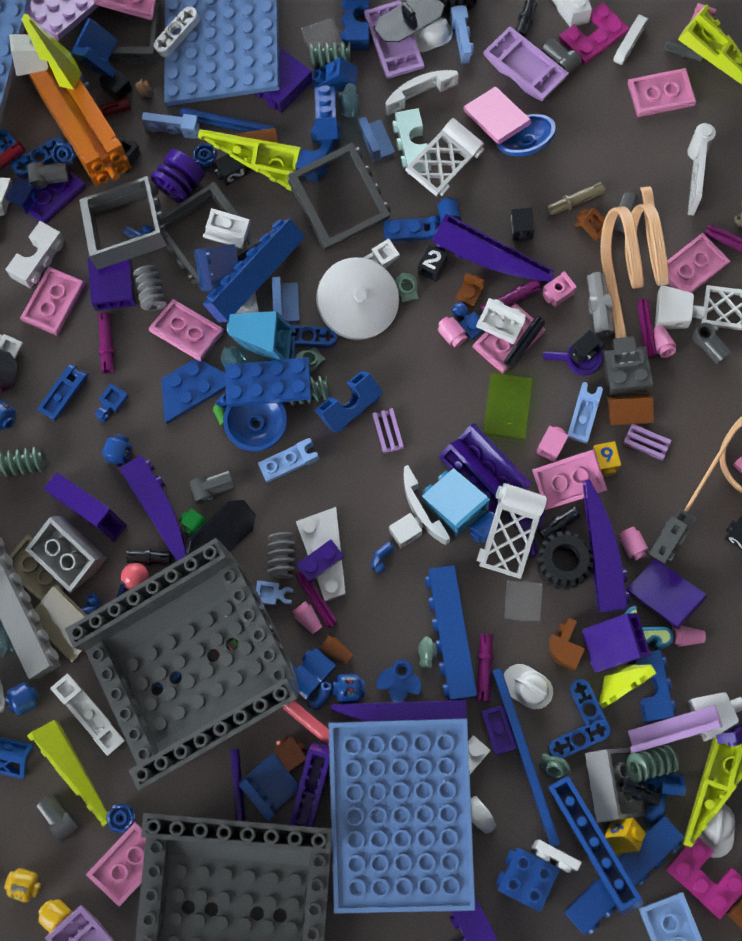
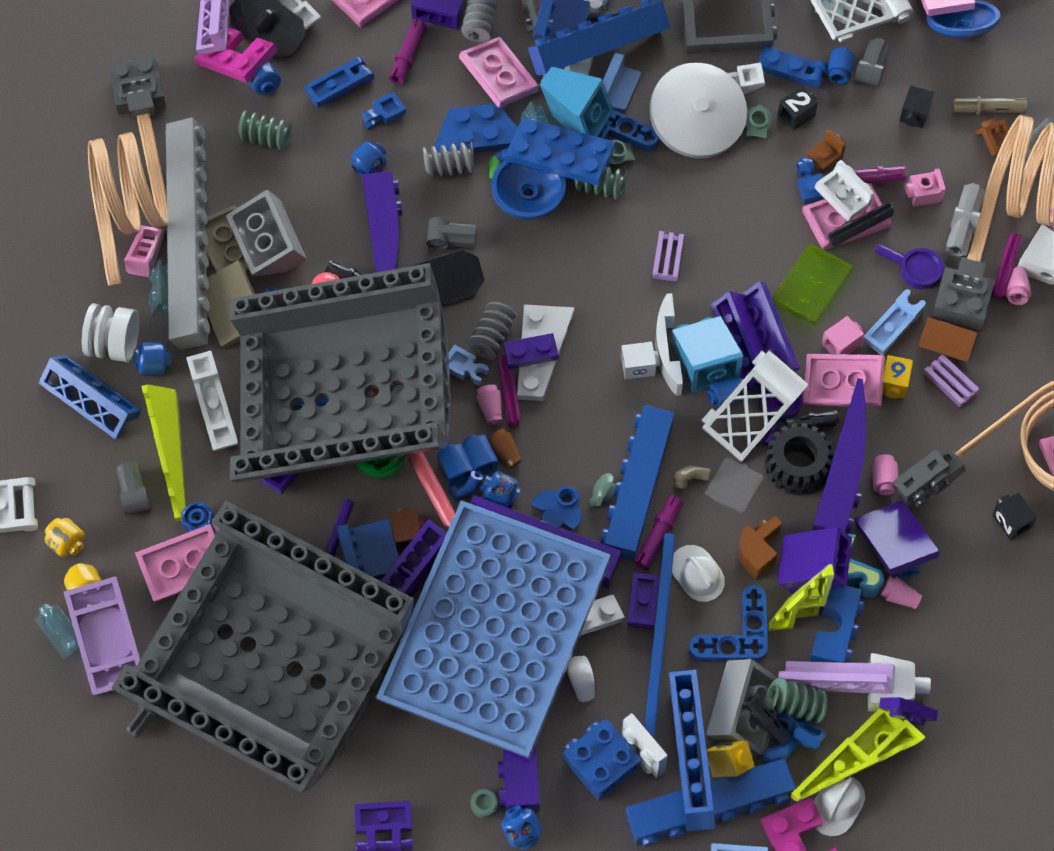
camera: 20 degrees right, 10 degrees down
dark purple slope [44,472,127,542] -> none
green plate [179,508,207,536] -> none
light blue plate [258,438,320,483] -> none
blue arch [315,370,383,433] -> none
blue arm [371,542,394,574] -> none
dark purple slope [432,214,554,282] -> none
bright pink brick [437,317,468,348] -> none
sand green animal [538,753,571,778] -> none
black brick [569,329,605,364] -> none
none -> light grey piece [423,141,475,178]
none -> dark tan arm [674,465,711,489]
none -> dark grey piece [854,38,890,87]

